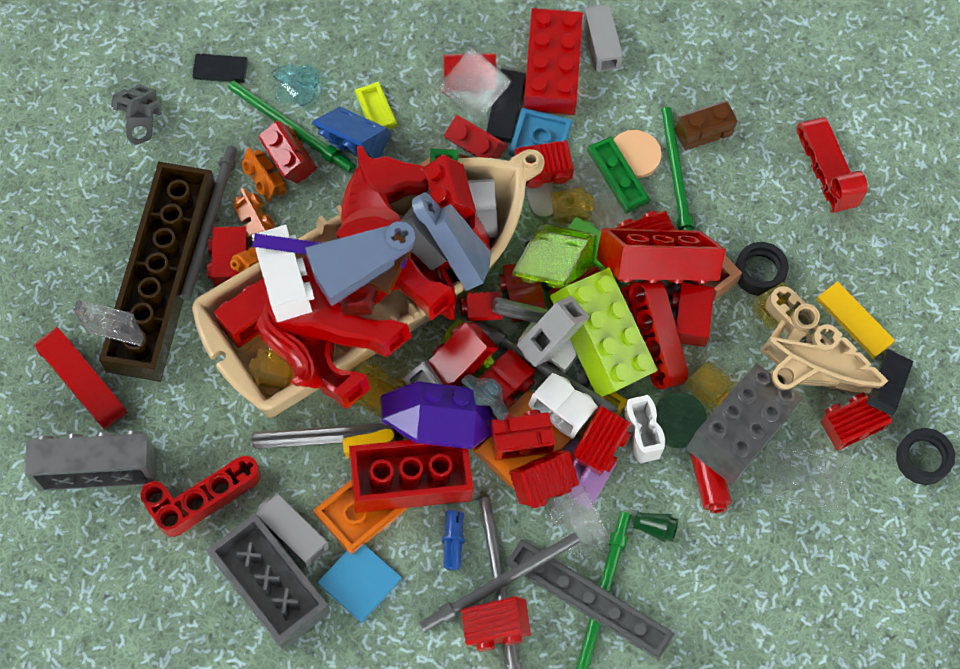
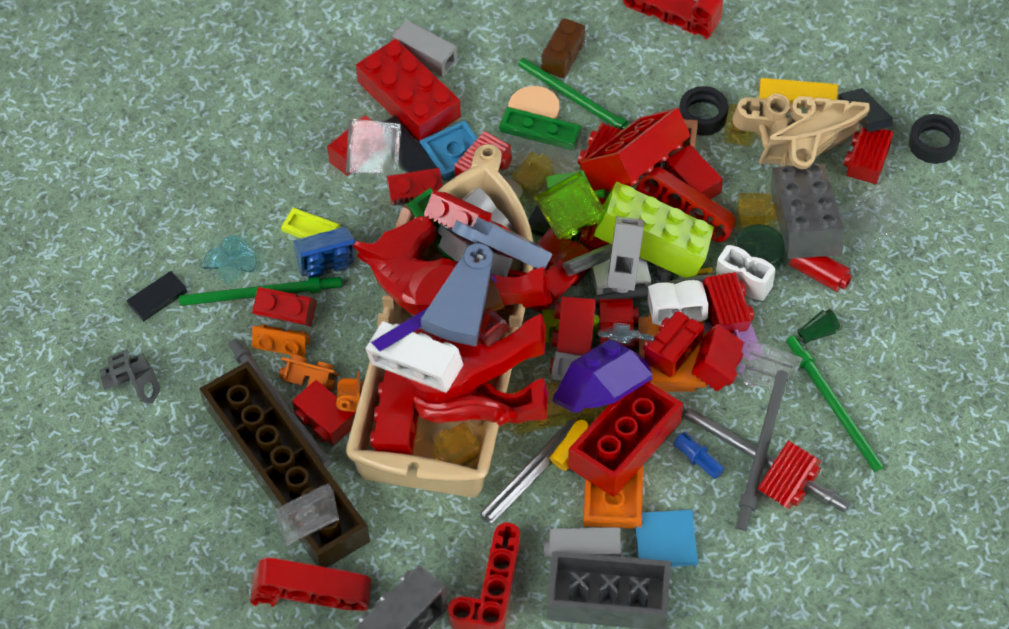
camera: 40 degrees left, 10 degrees down
dark grey tile [505,539,675,661] -> none

